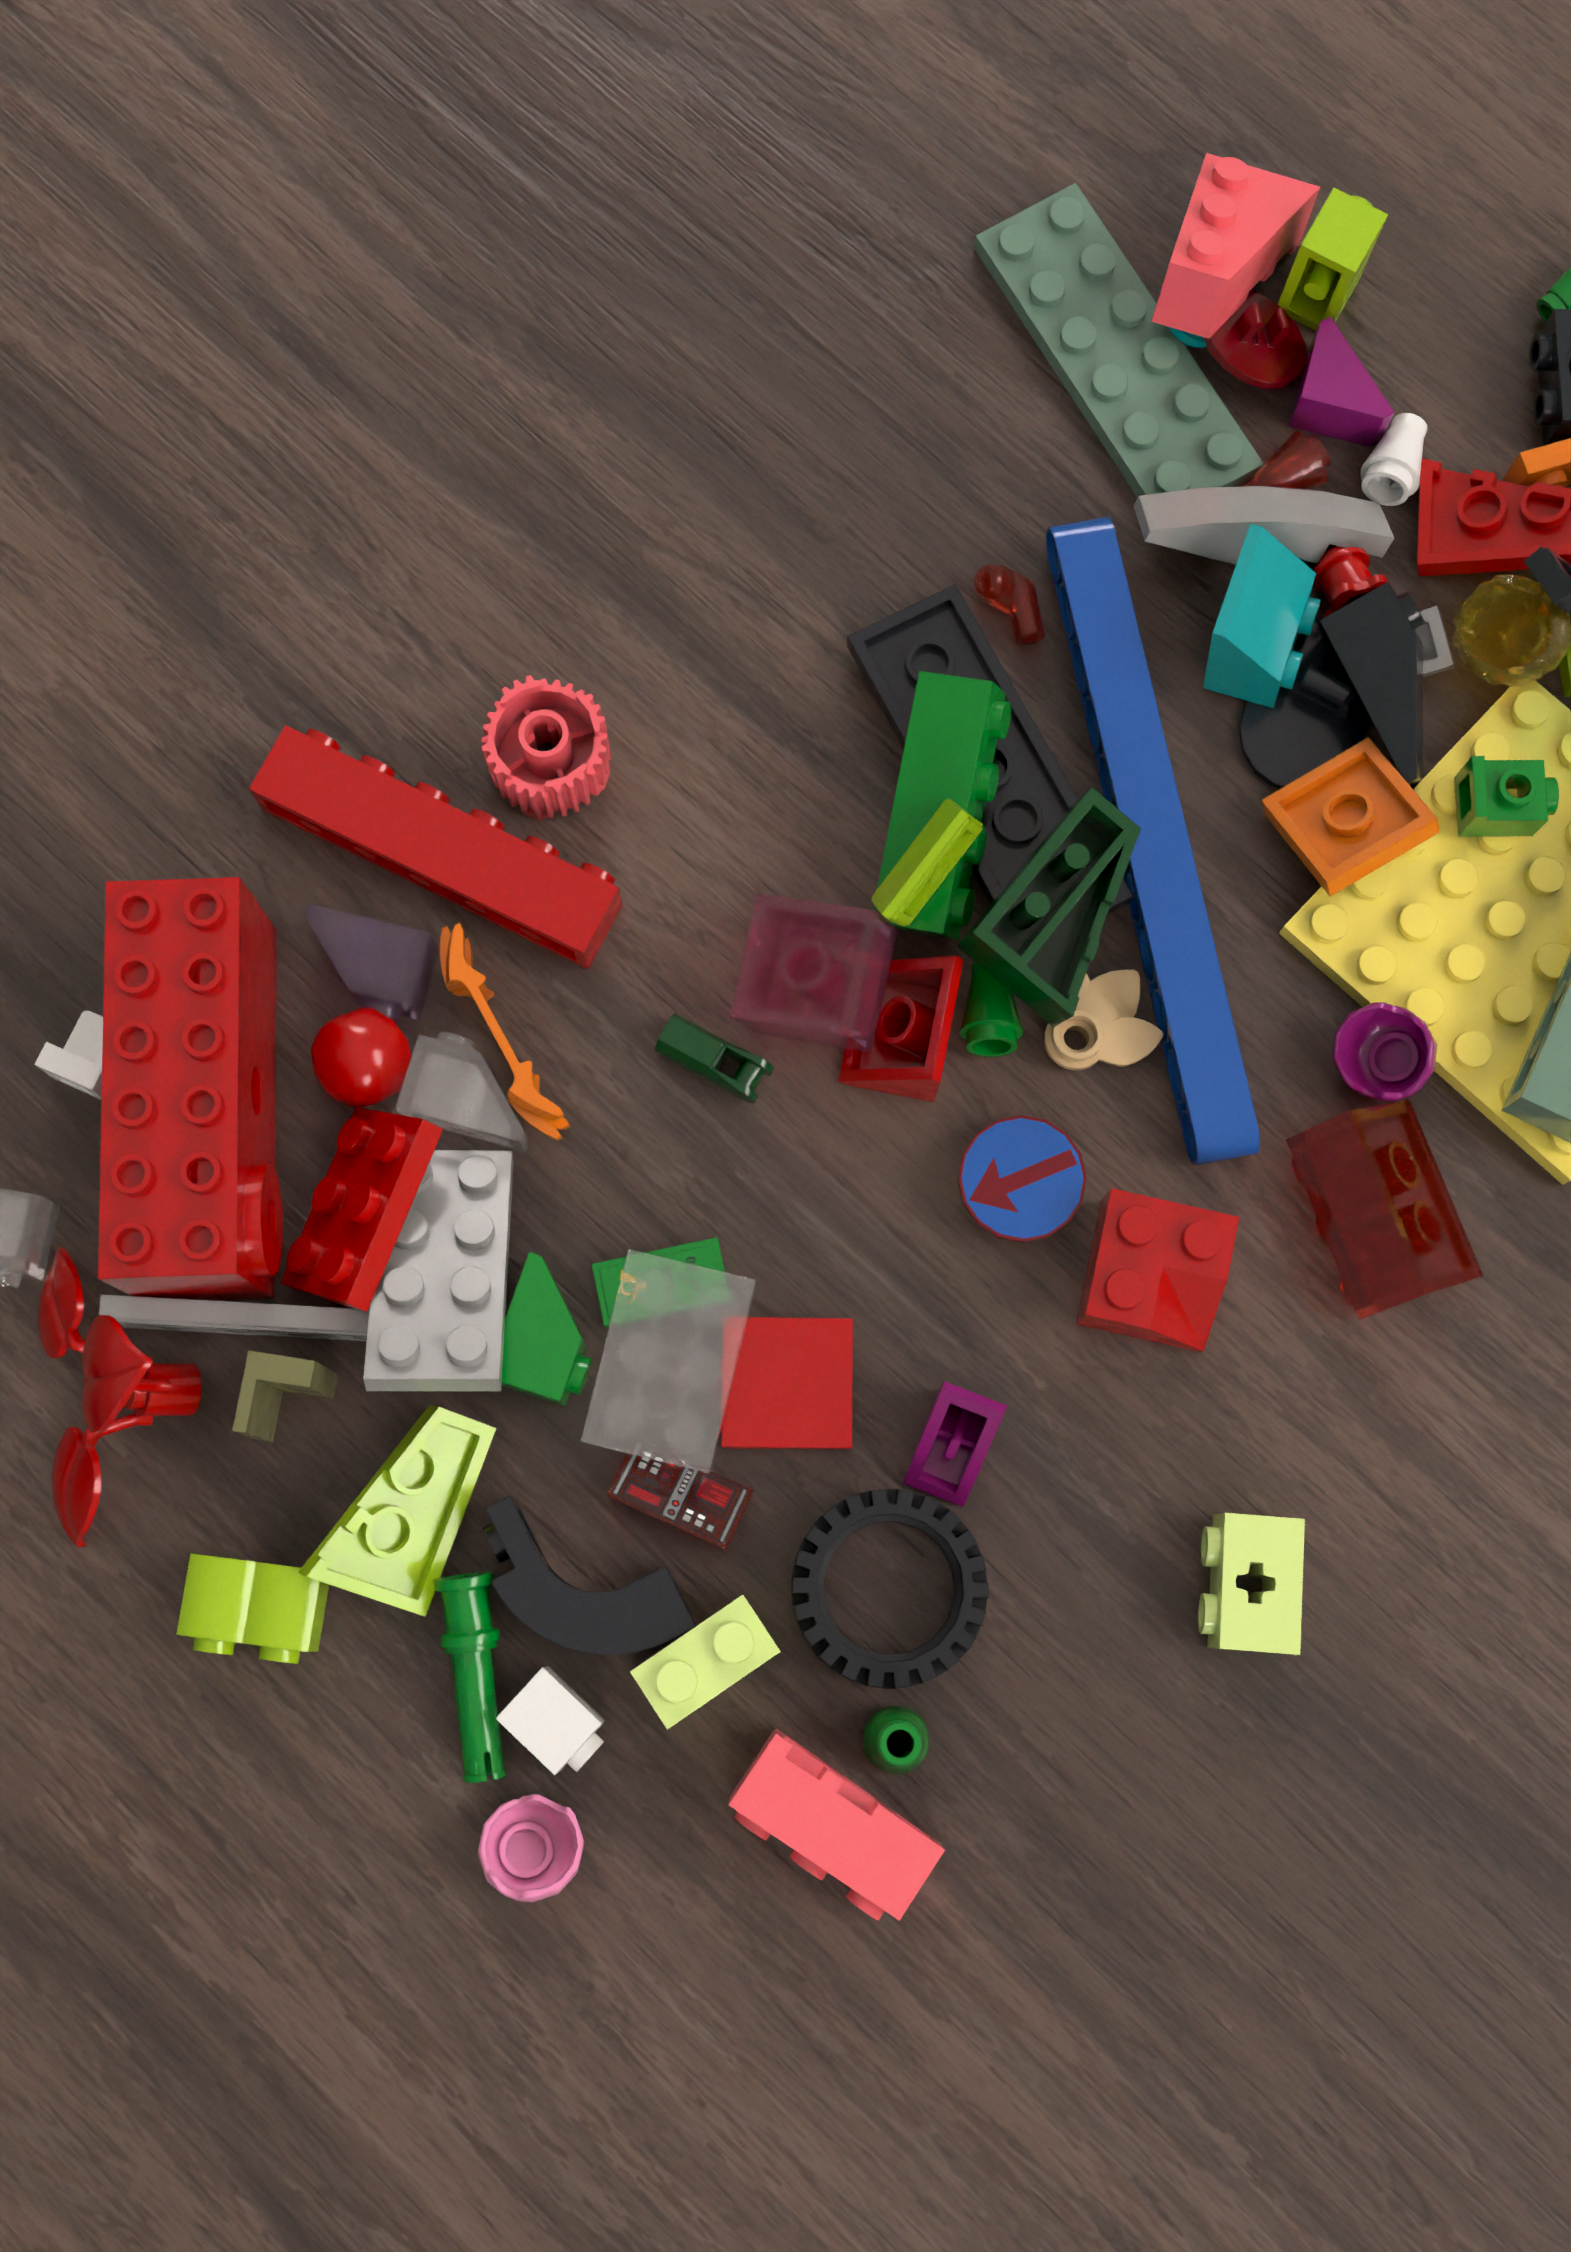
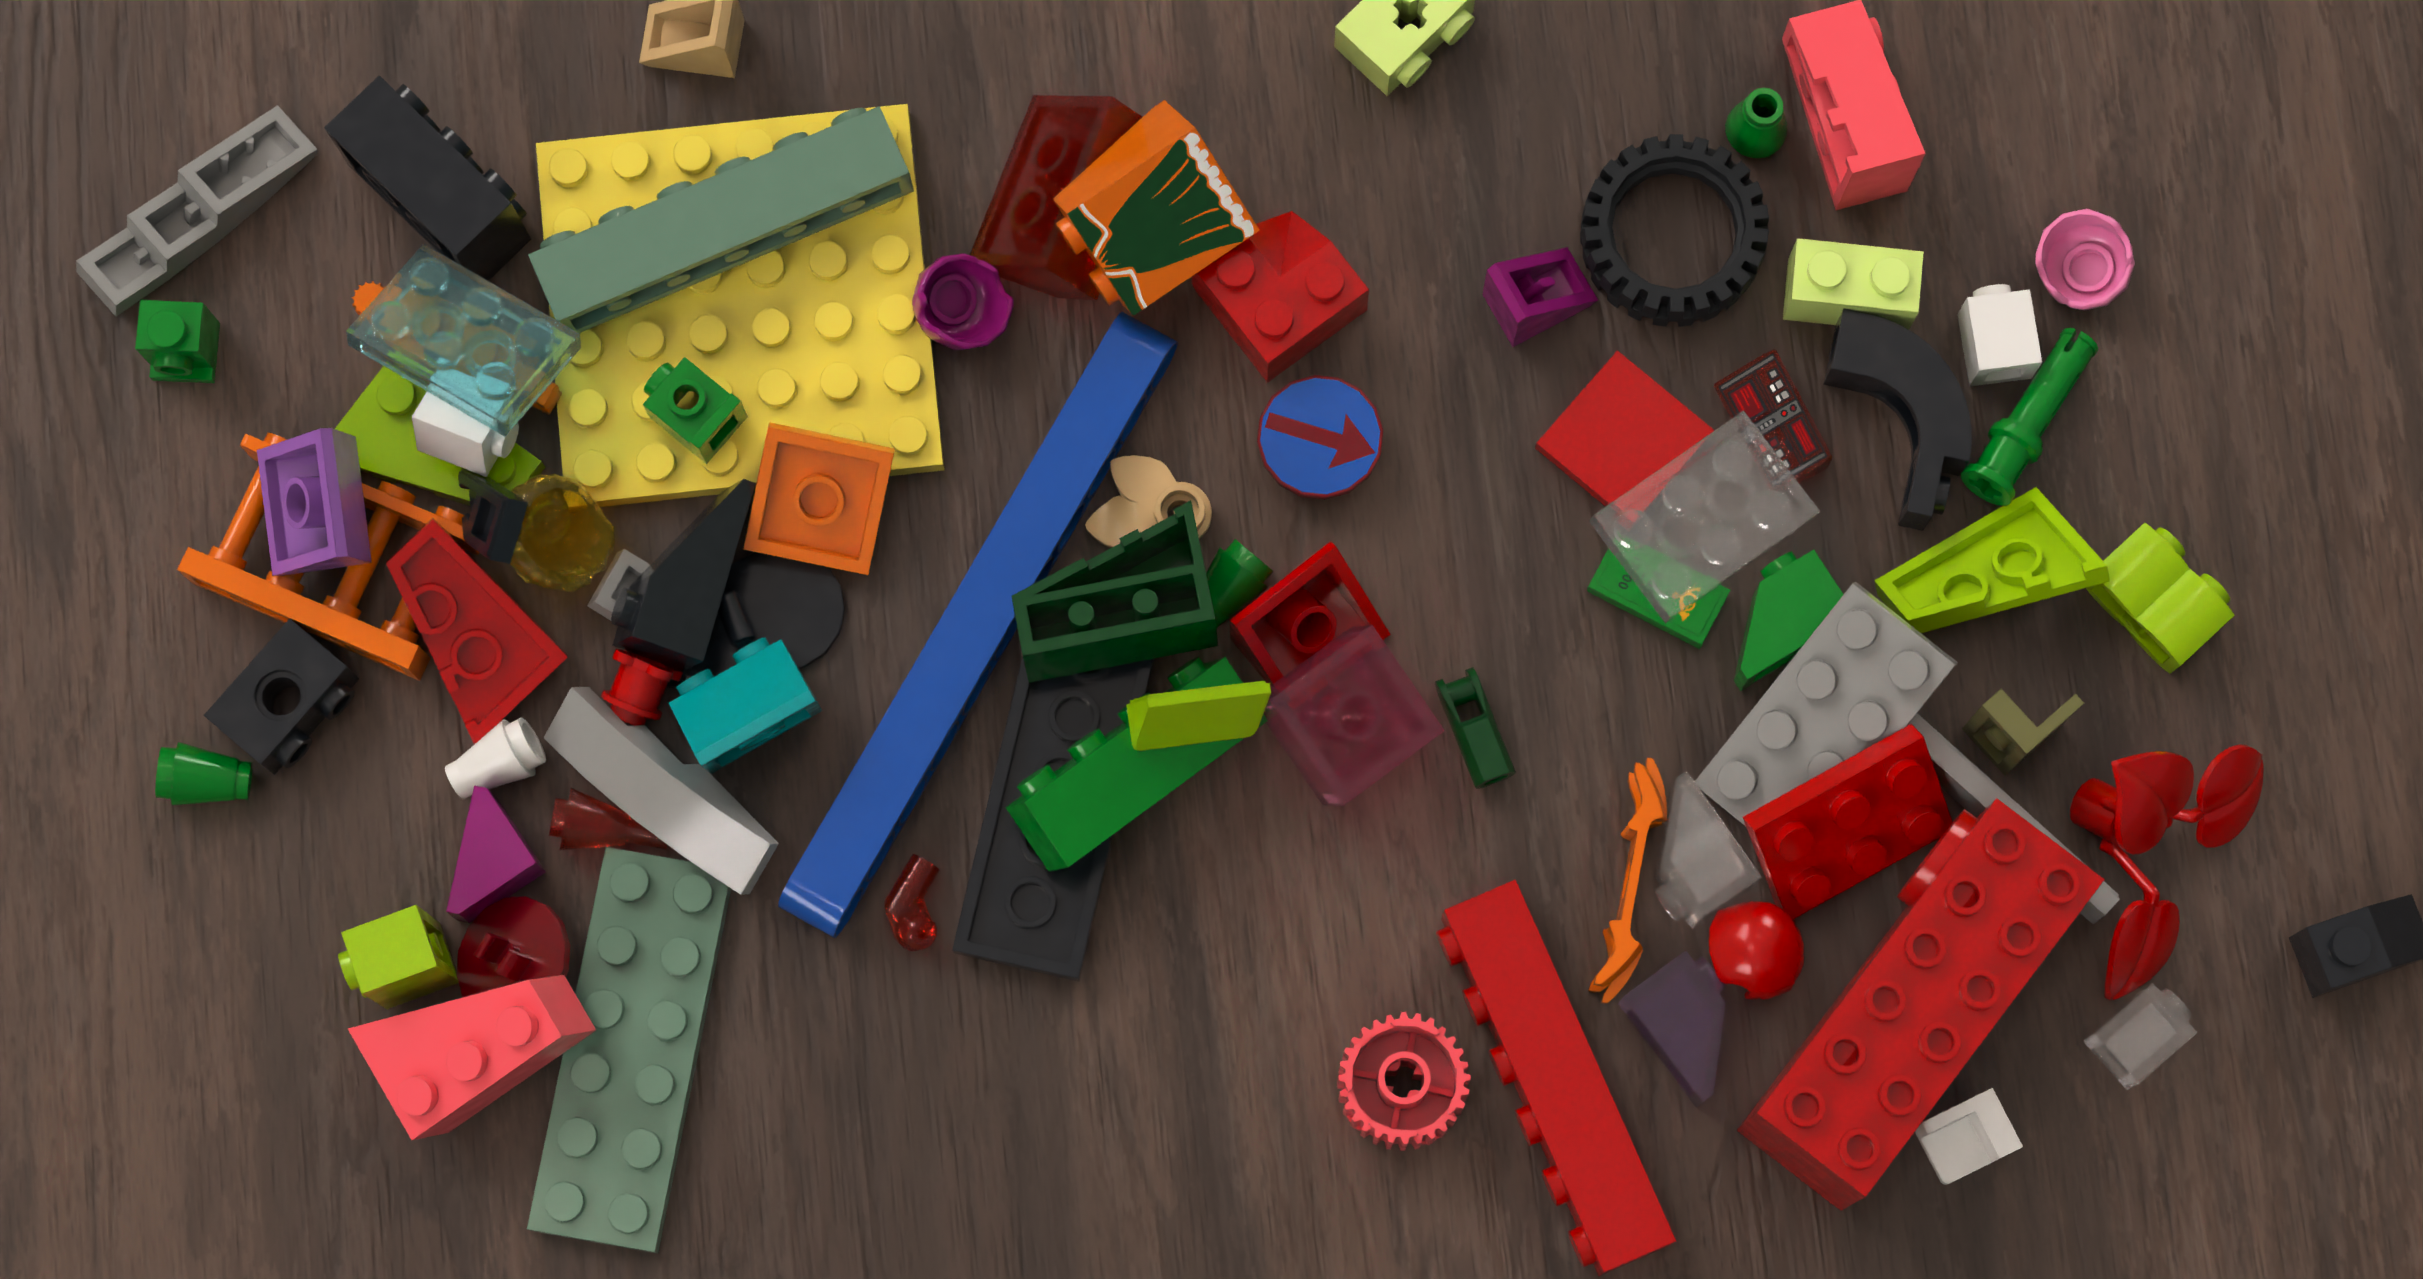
camera: 135 degrees left, 0 degrees up
none -> slope [1053,100,1260,316]

